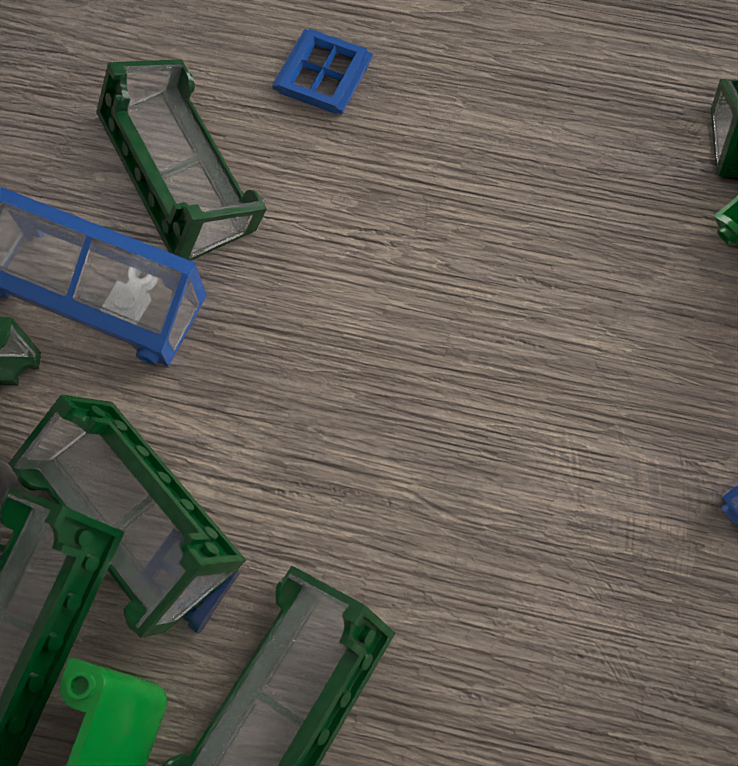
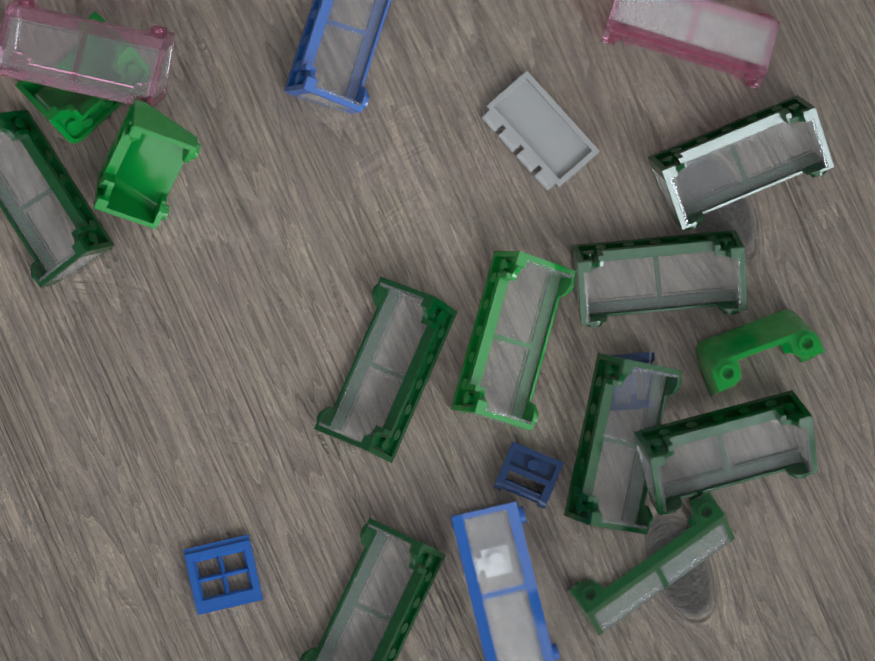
camera: 125 degrees left, 15 degrees up
none -> windscreen [314,277,457,463]
none -> windscreen [451,251,576,431]
none -> light grey hinge [482,71,600,191]
none -> dark blue plate [493,441,564,509]

